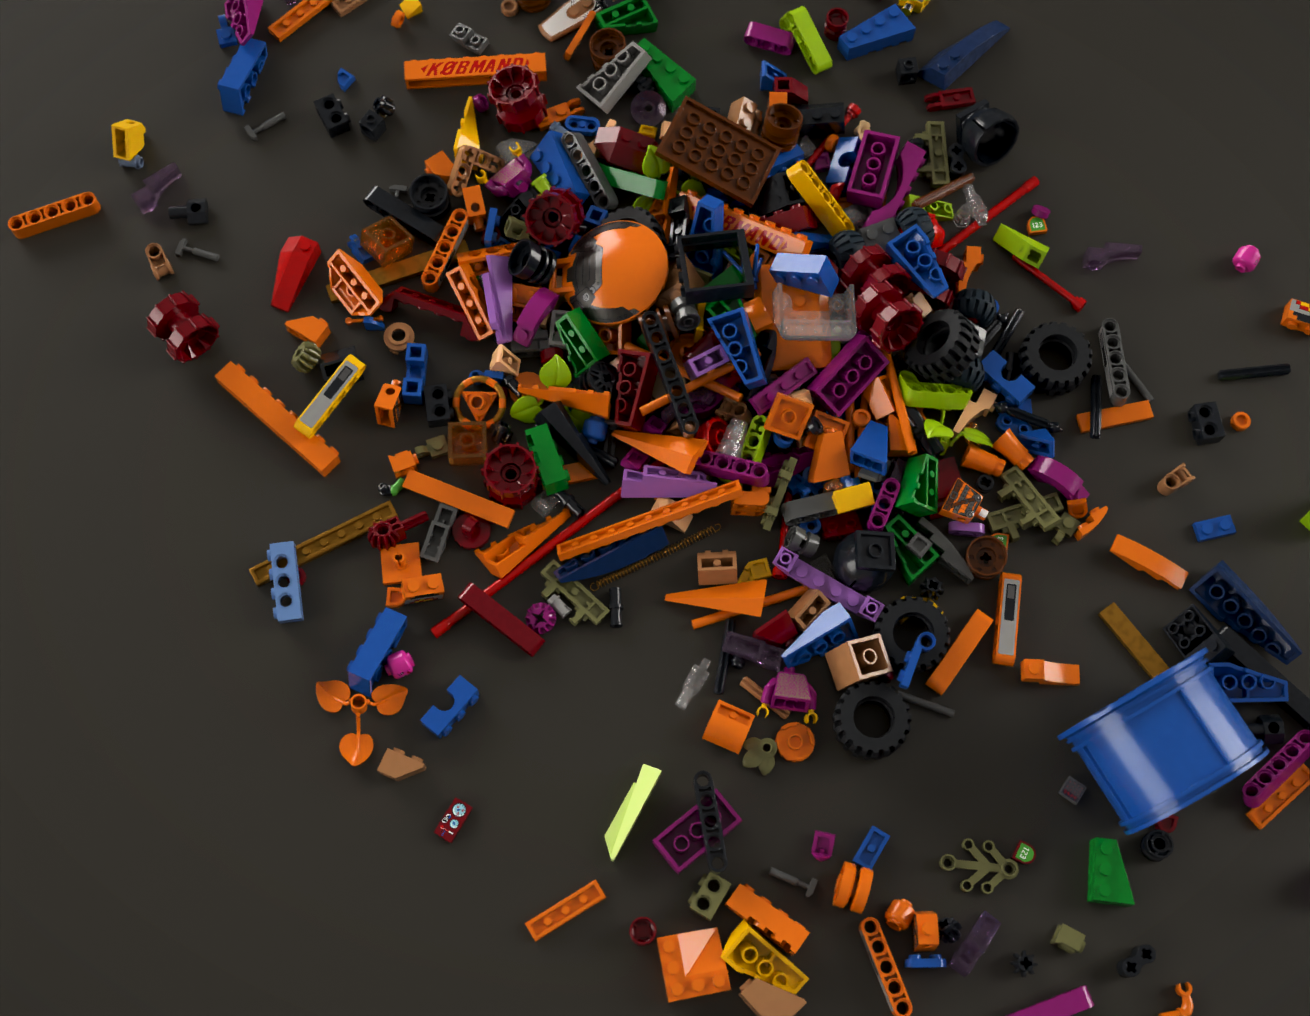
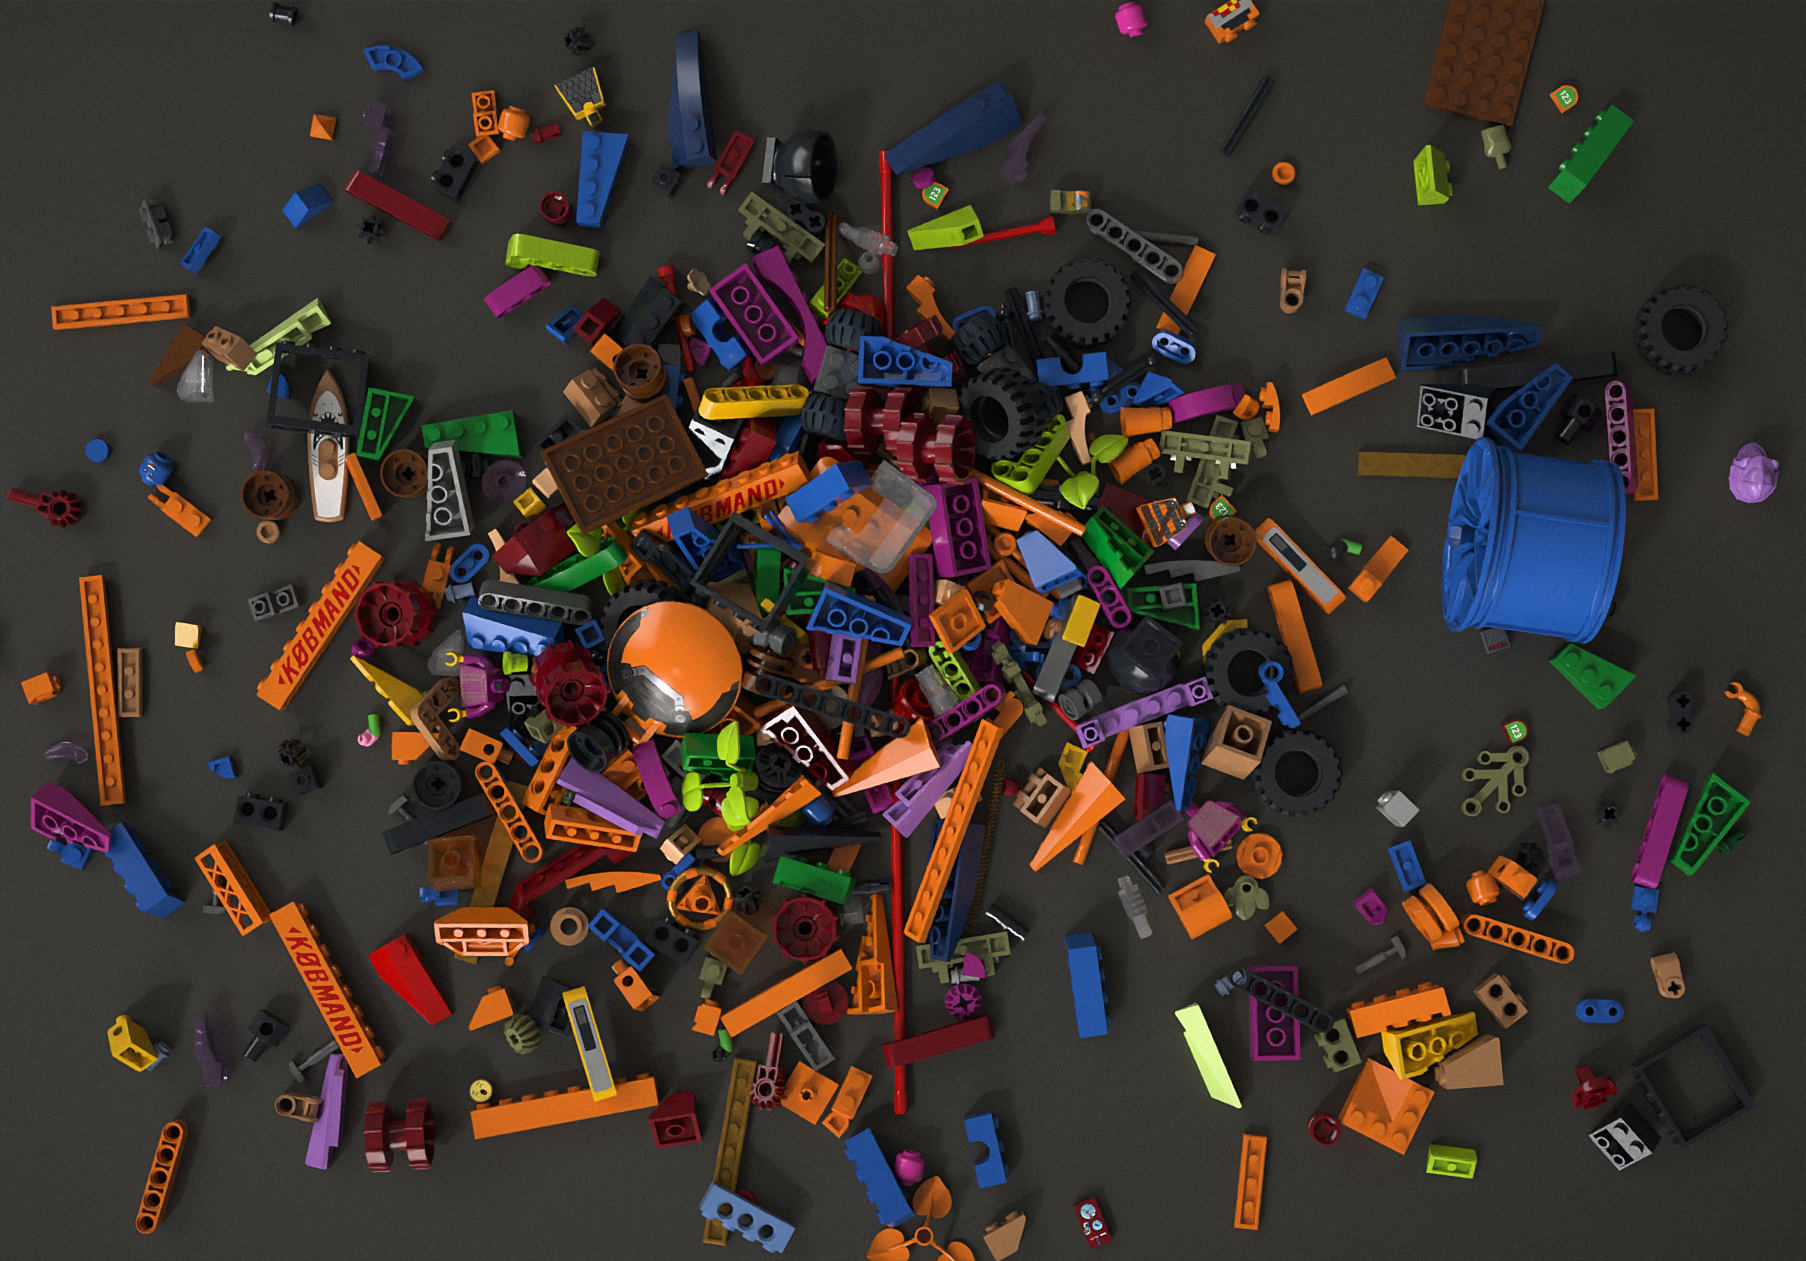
camera: 45 degrees left, 15 degrees up
none -> orange fence [195,840,271,936]
none -> orange brick [269,900,385,1078]
none -> medium lavender wedge [305,1053,348,1169]
none -> arm [358,714,381,746]
none -> light yellow tile [469,1078,494,1103]
none -> orange slope [565,871,663,893]
none -> dark red slope [648,1091,702,1149]
none -> lime plant [681,721,758,826]
none -> dark blue wedge [884,80,1023,175]
none -> magenta tile [962,952,986,978]
none -> dark red hinge [1002,777,1020,796]
none -> sand blue pin [1025,291,1044,321]
none -> olive leg [1049,190,1092,215]
none -> blue wedge [1064,932,1111,1038]
none -> blue plate [1152,329,1197,364]
none -> sand blue pin [1214,971,1244,996]
none -> orange tile [1264,911,1297,944]
none -> arm [1328,539,1362,560]
none -> light grey brick [1376,791,1419,827]
none -> orange cone [1430,926,1465,950]
none -> medium nougat brick [1473,973,1528,1029]

